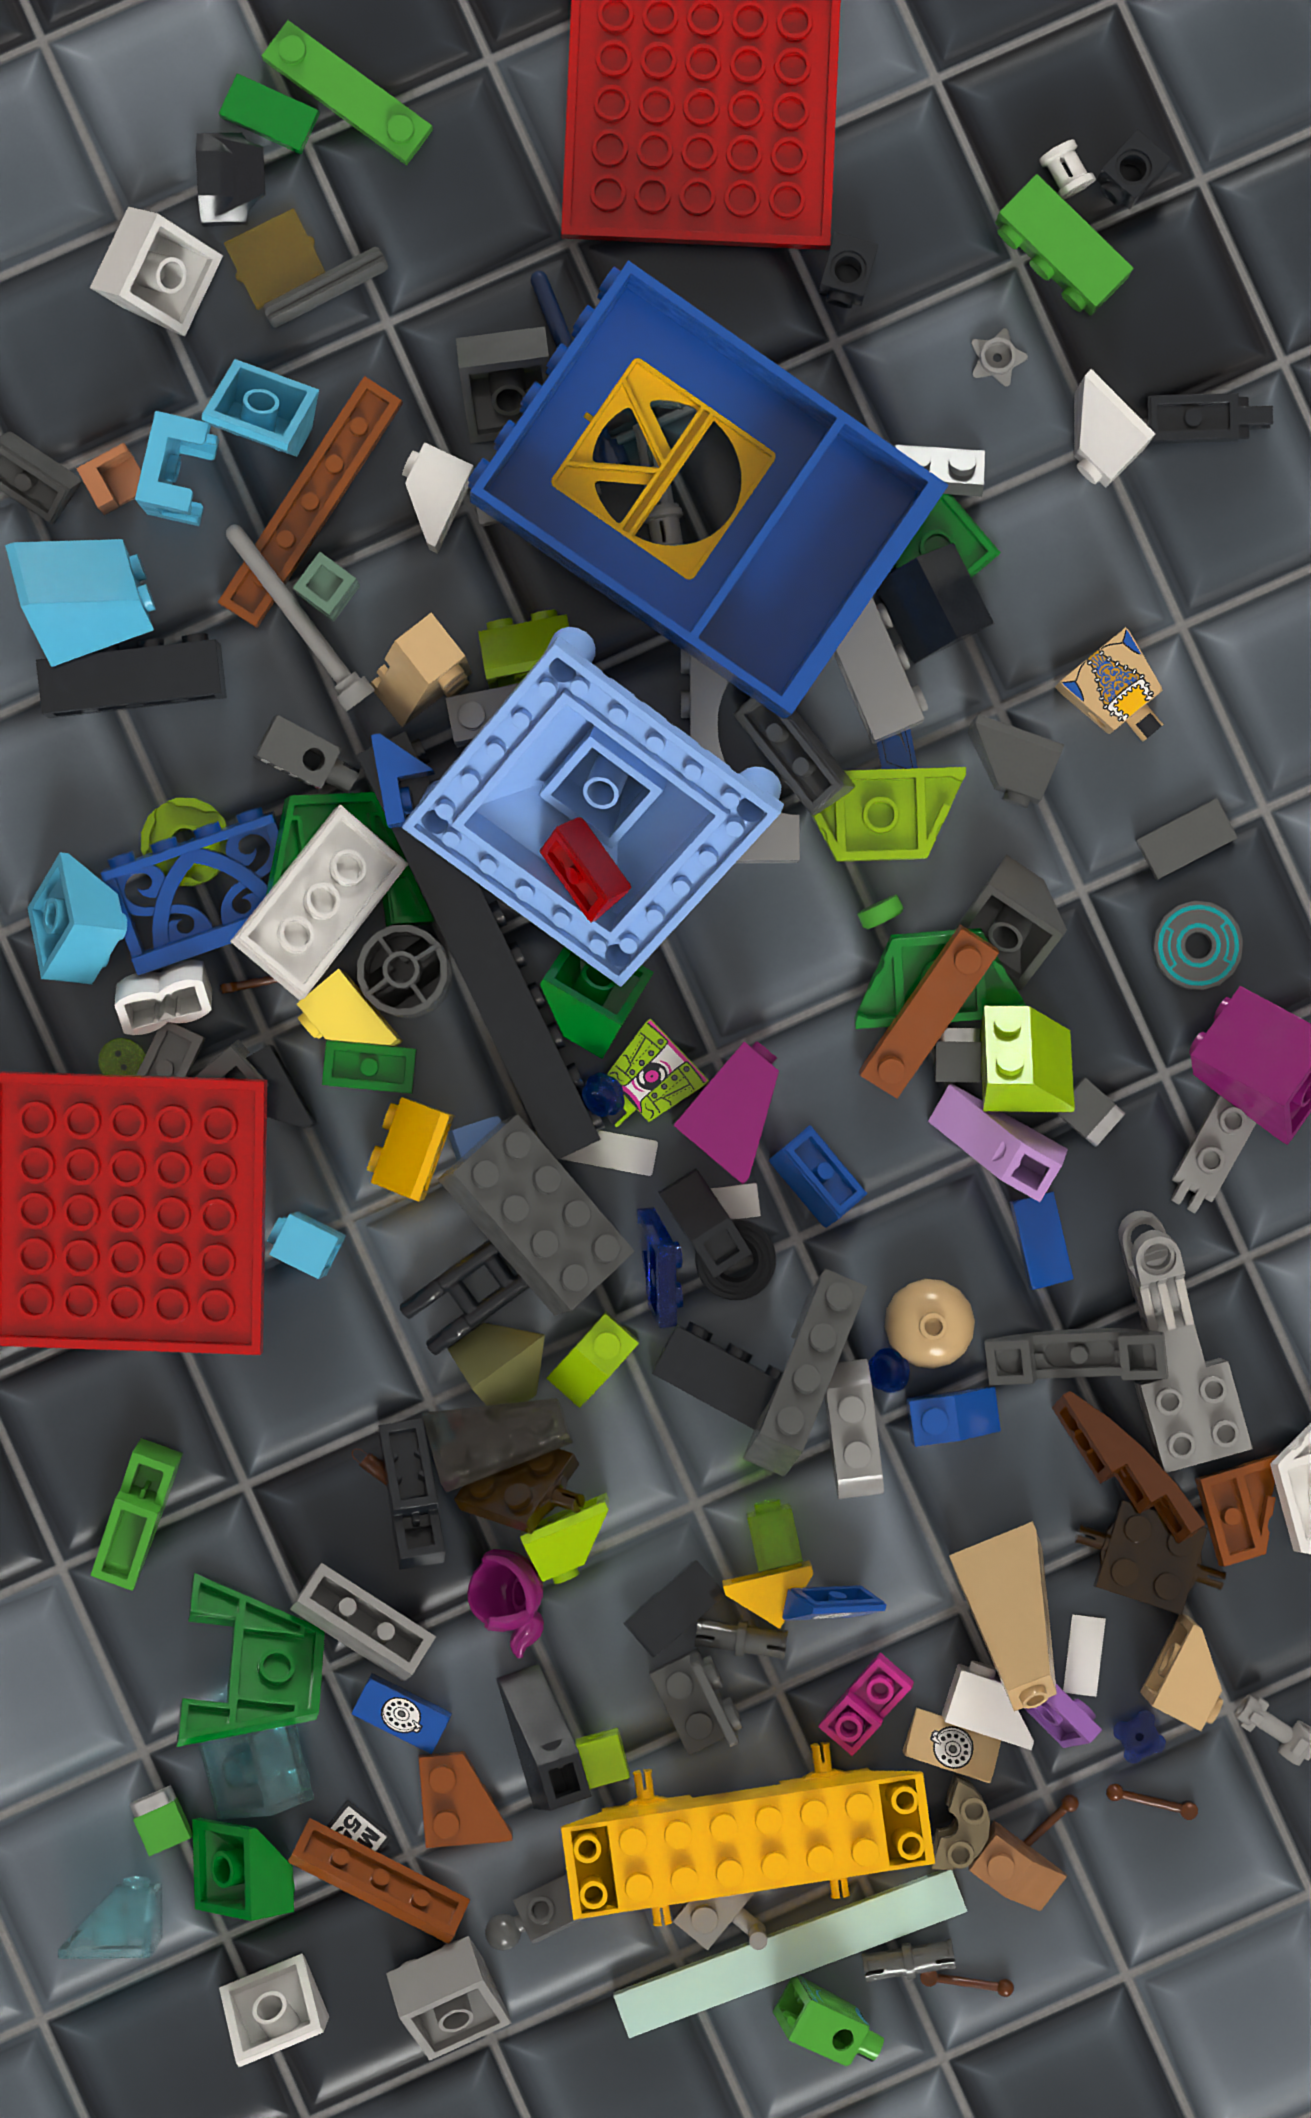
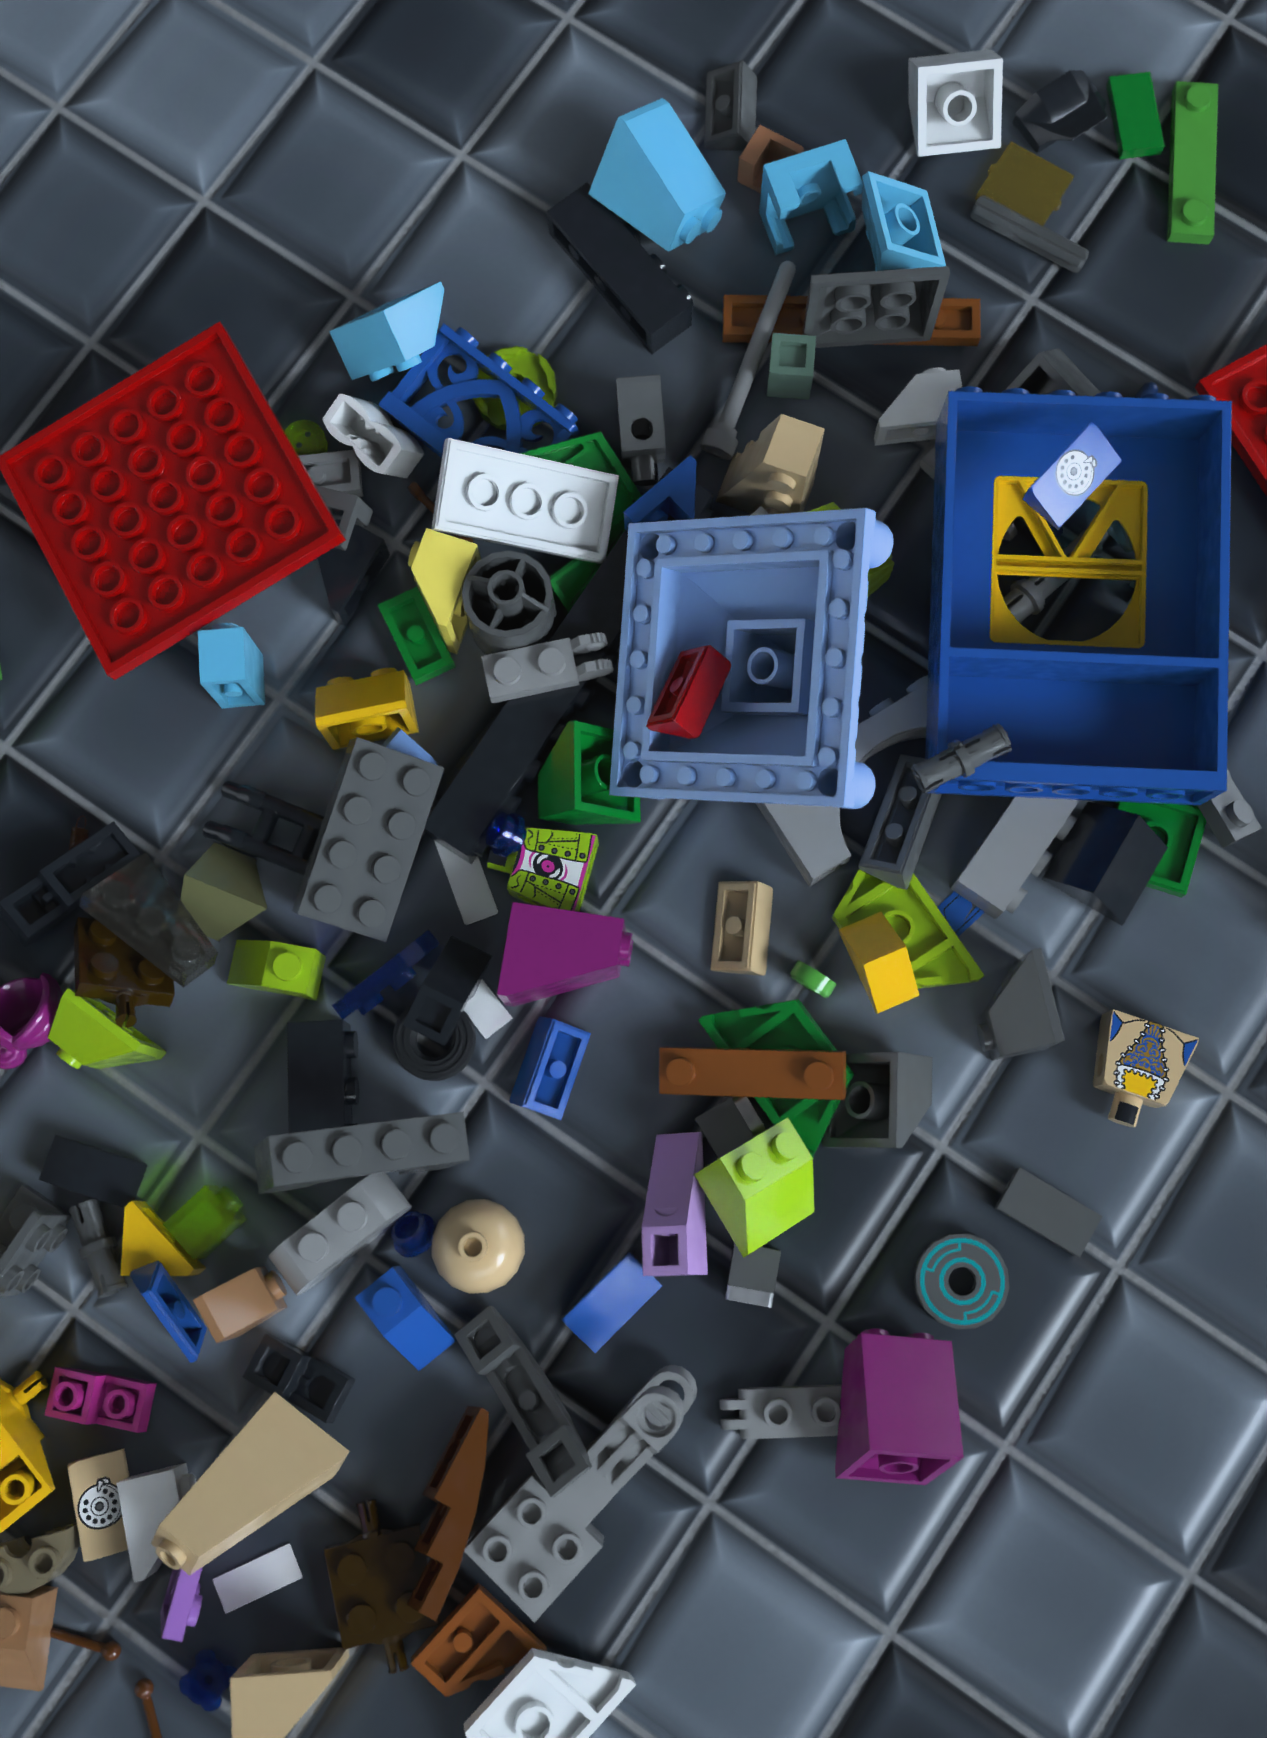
camera: 65 degrees right, 10 degrees down
none -> medium nougat slope [193,1266,287,1343]
none -> black slope [242,1334,355,1423]
none -> light grey hinge [481,632,614,703]
none -> tan slope [710,881,773,976]
none -> dark grey slope [802,266,950,348]
none -> yellow slope [838,912,919,1014]
none -> dark grey pin [911,723,1012,794]
none -> slope [1022,422,1122,530]

